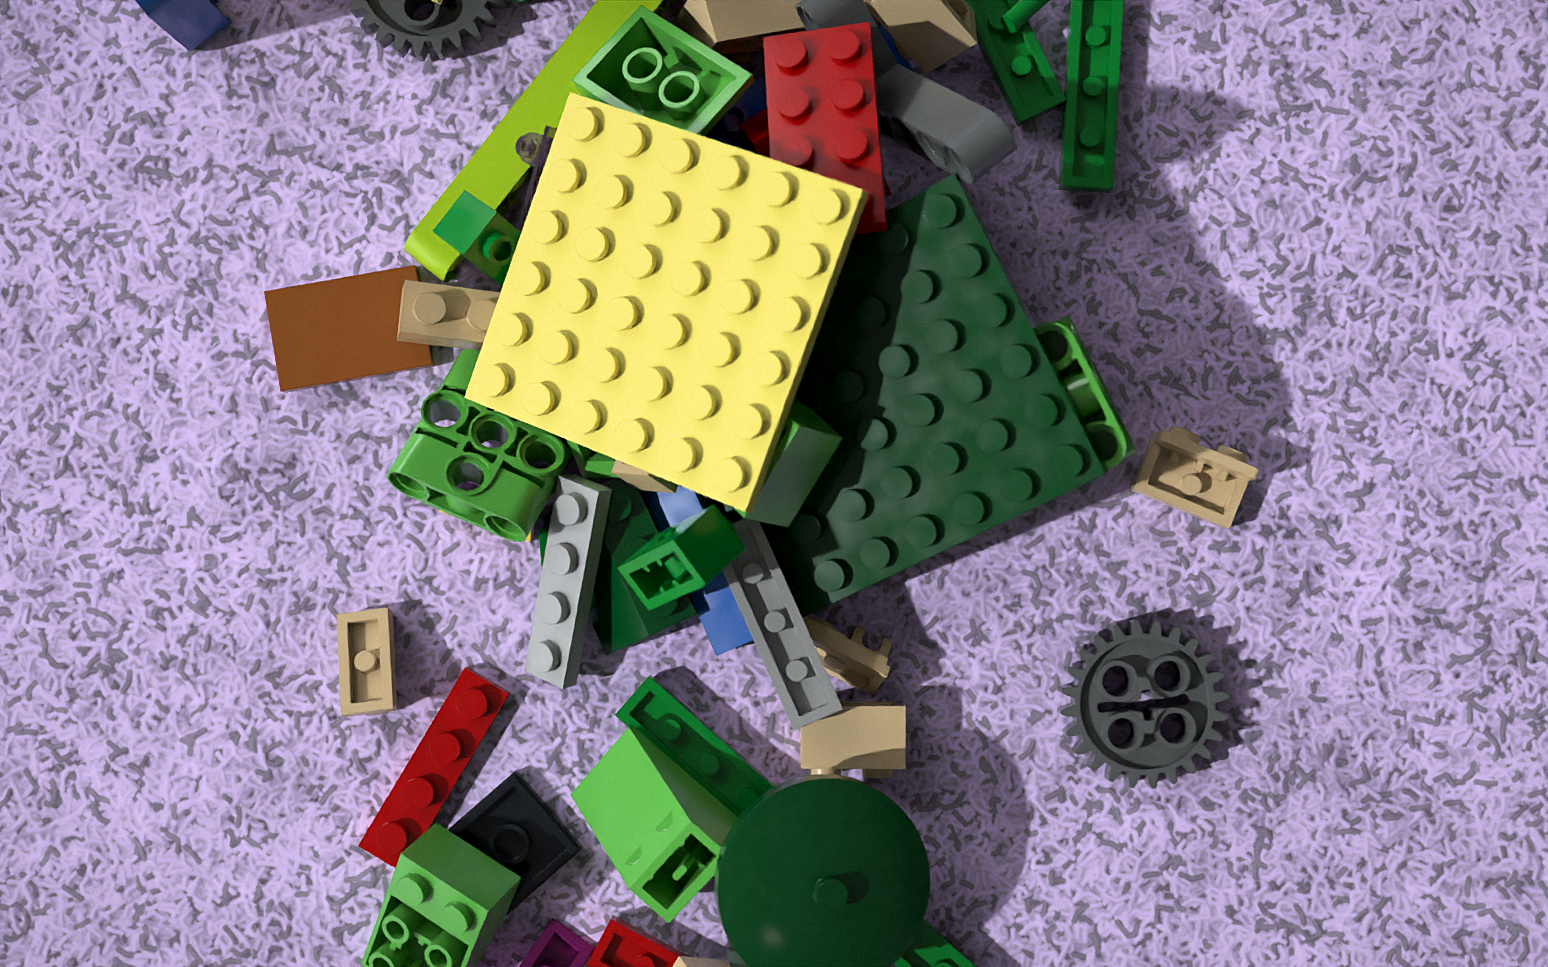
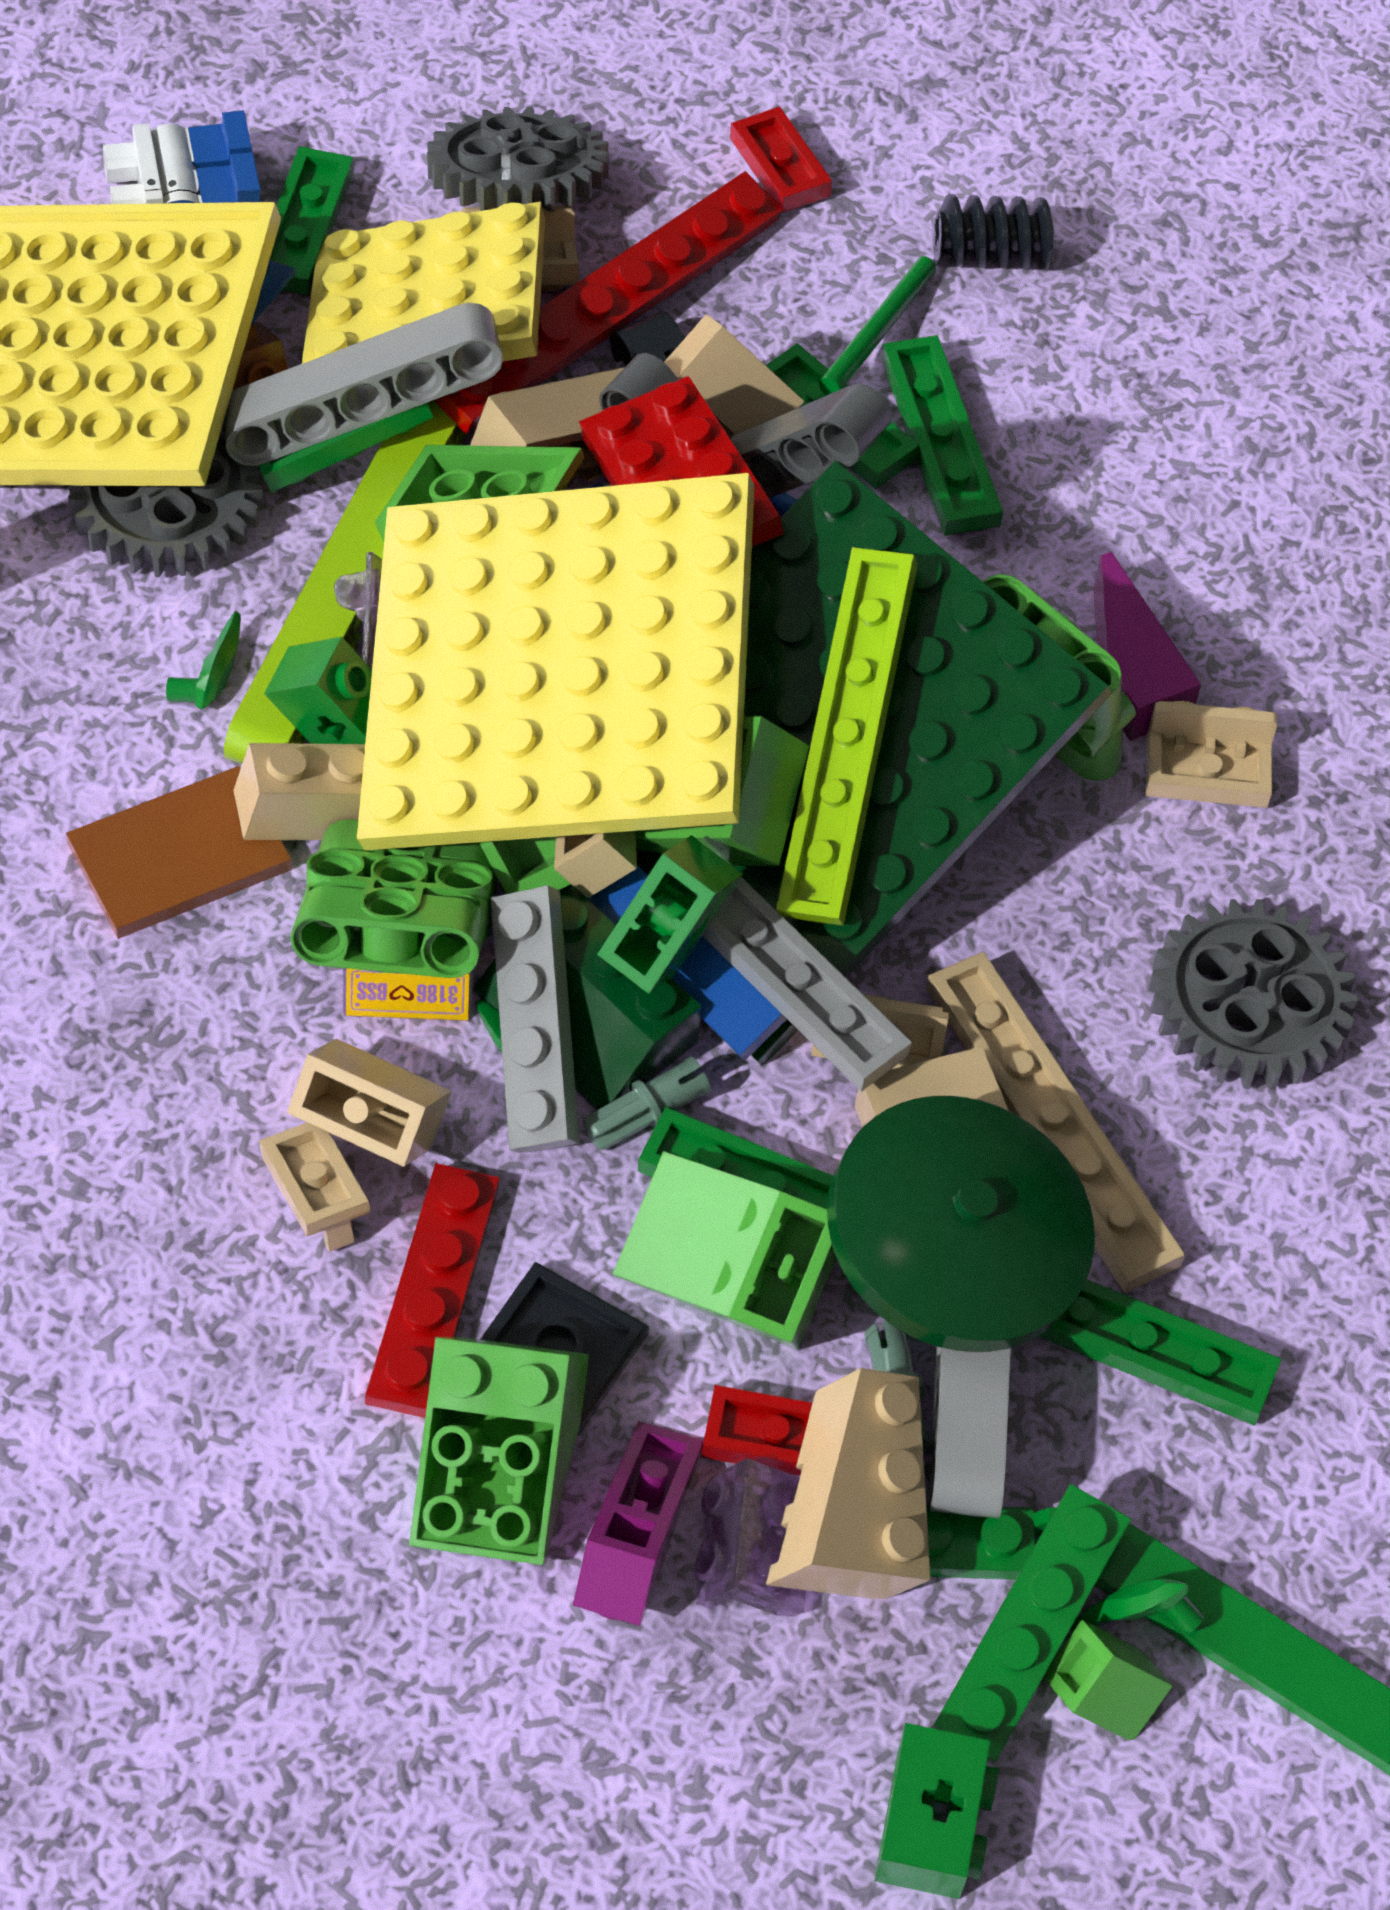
camera: 25 degrees left, 30 degrees down
none -> green bar [166,610,241,710]
none -> tan brick [287,1038,452,1167]
none -> sand green axle [583,1056,711,1150]
none -> lime plate [776,547,918,926]
none -> tan plate [926,951,1185,1293]
none -> magenta slope [1093,551,1201,741]

